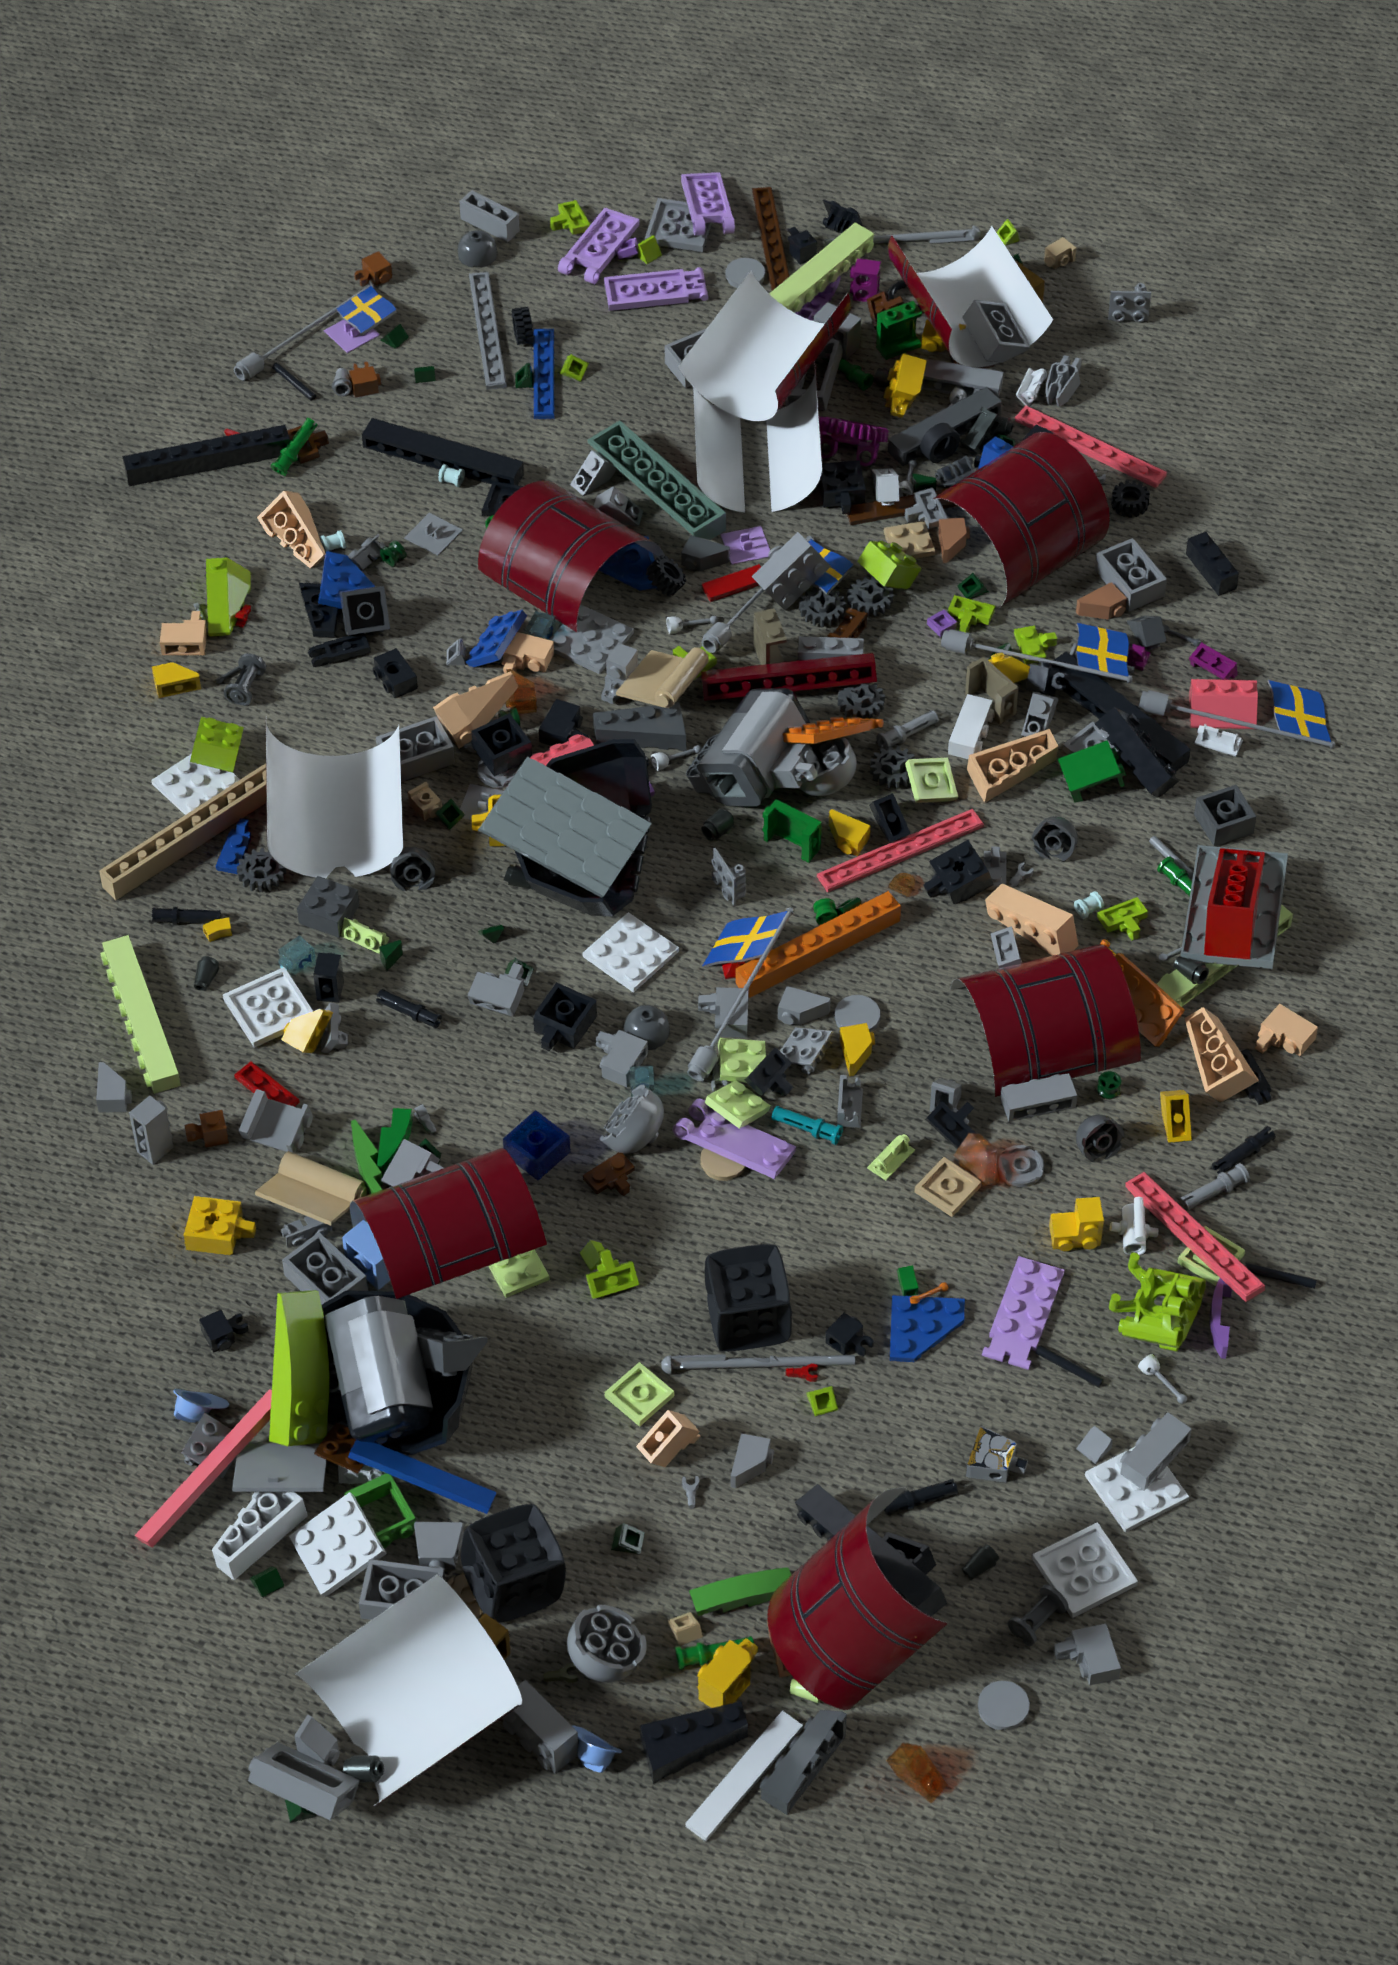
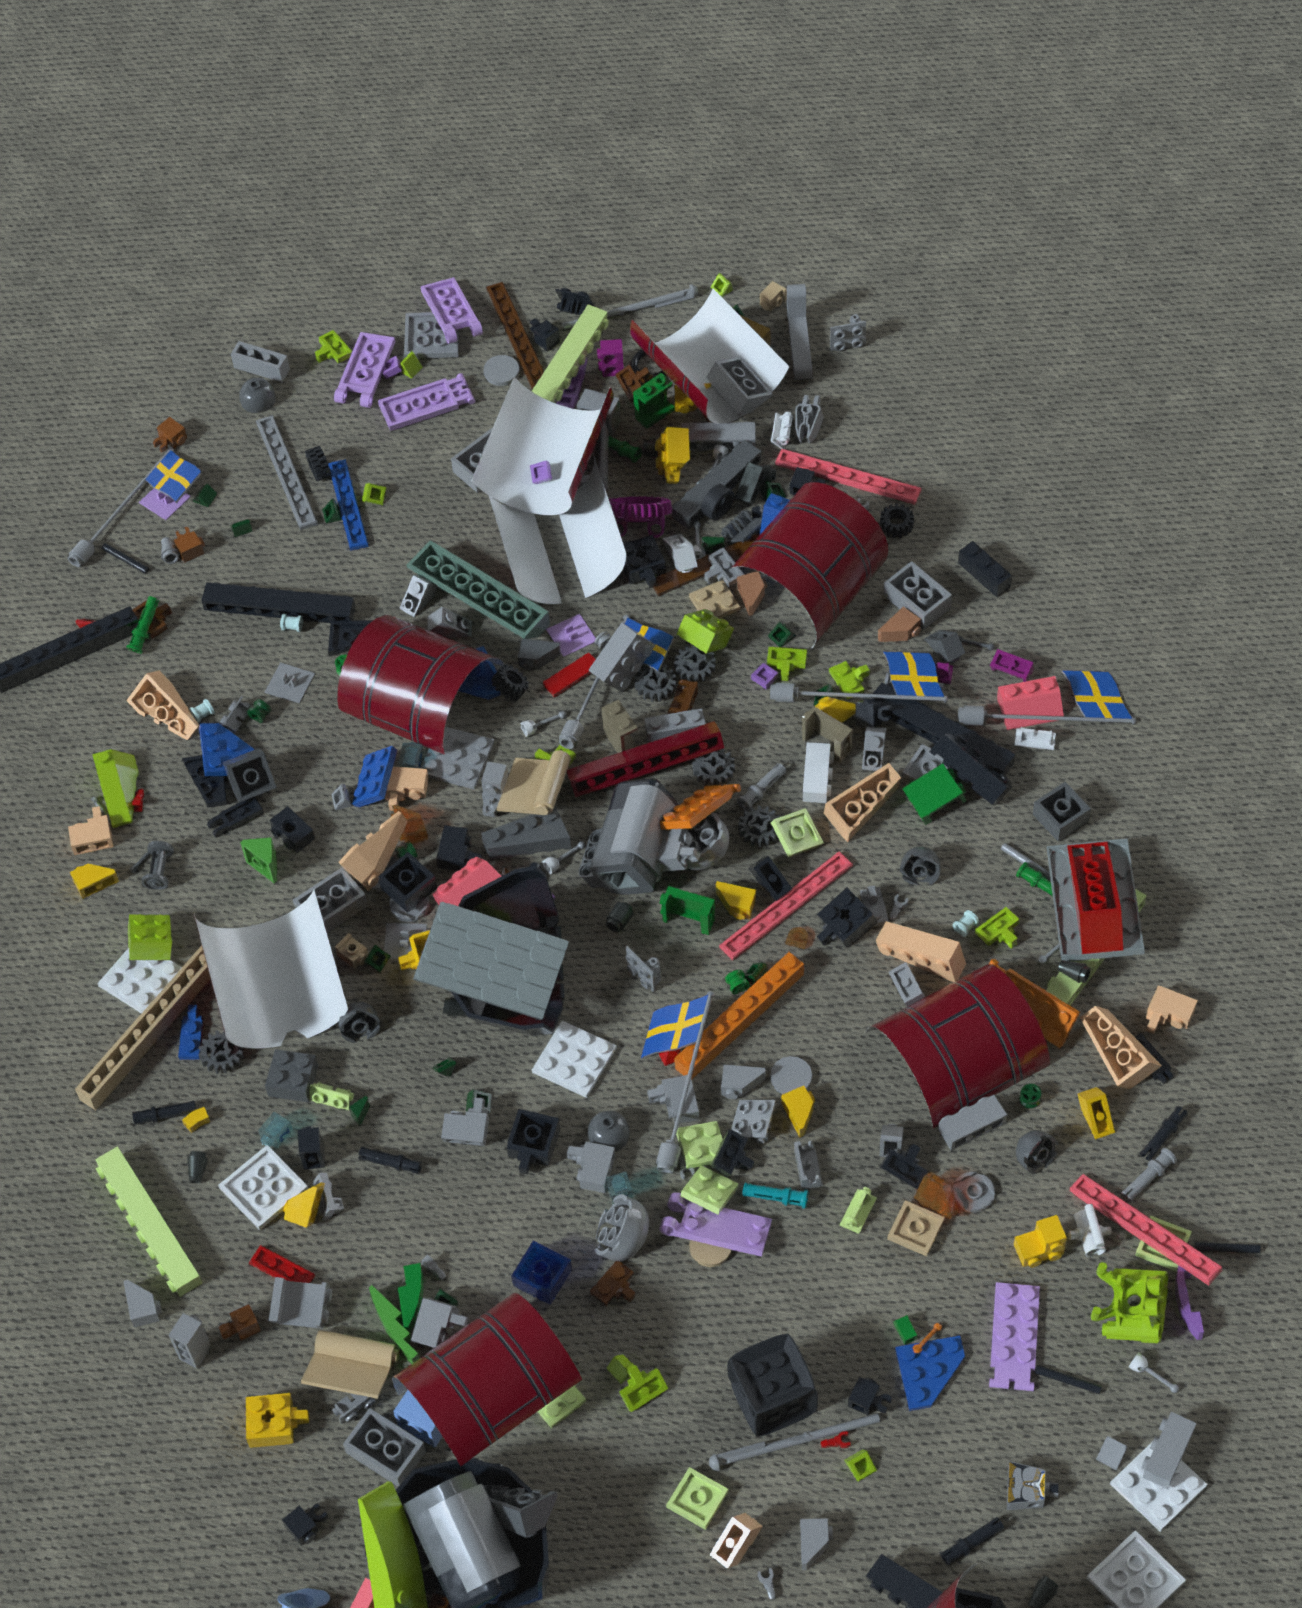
camera: 10 degrees left, 5 degrees up
none -> bright green slope [240,838,277,884]
none -> medium lavender plate [530,461,552,484]
none -> light grey beam [787,284,813,380]

